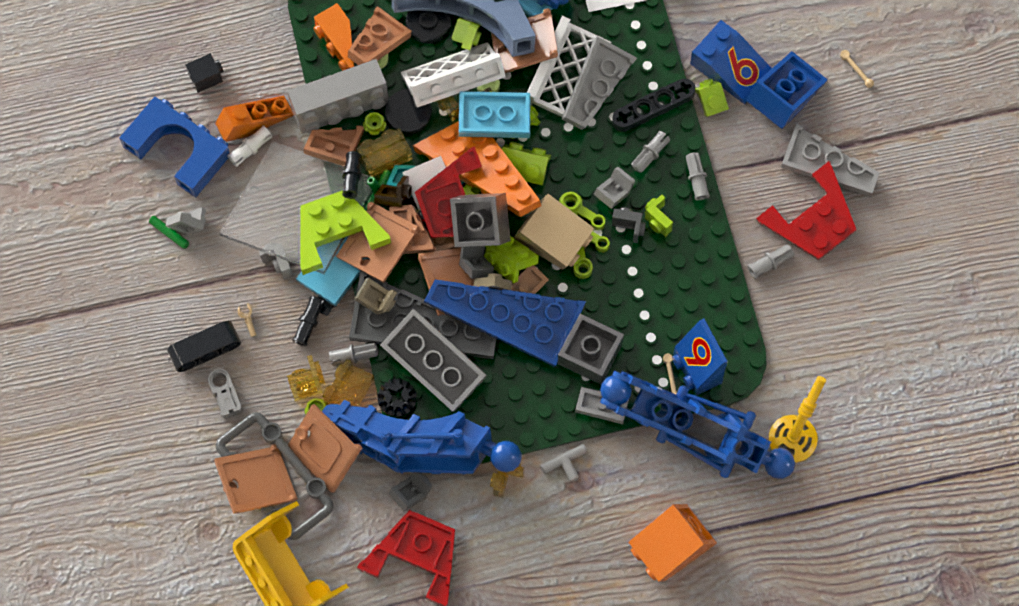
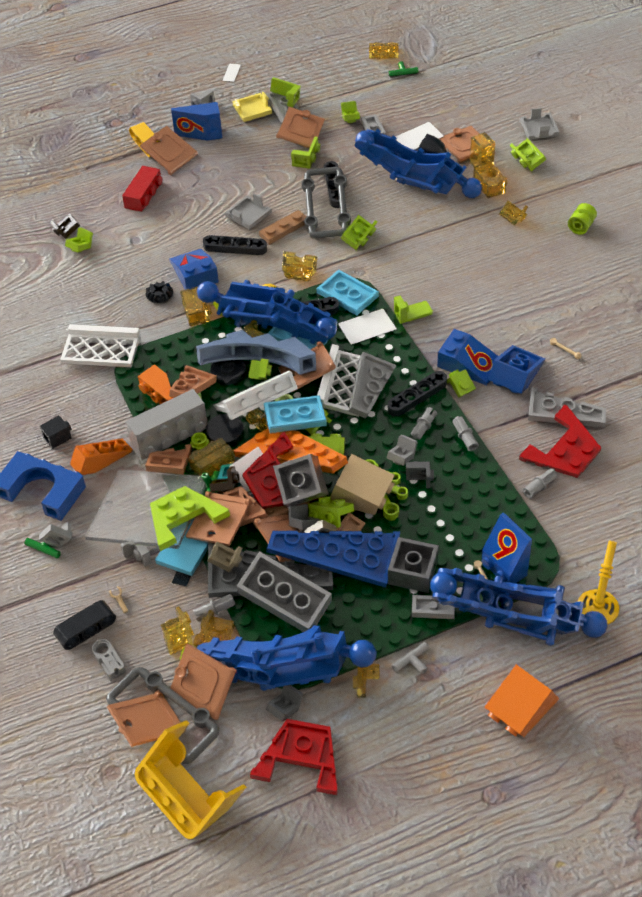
camera: 10 degrees left, 20 degrees down
white pin [227,126,272,167] -> none
black pin [292,296,324,347] -> none
black pin [342,151,361,199] -> none
black gear [377,378,417,417] -> none
lime bracket [645,195,673,237] -> none

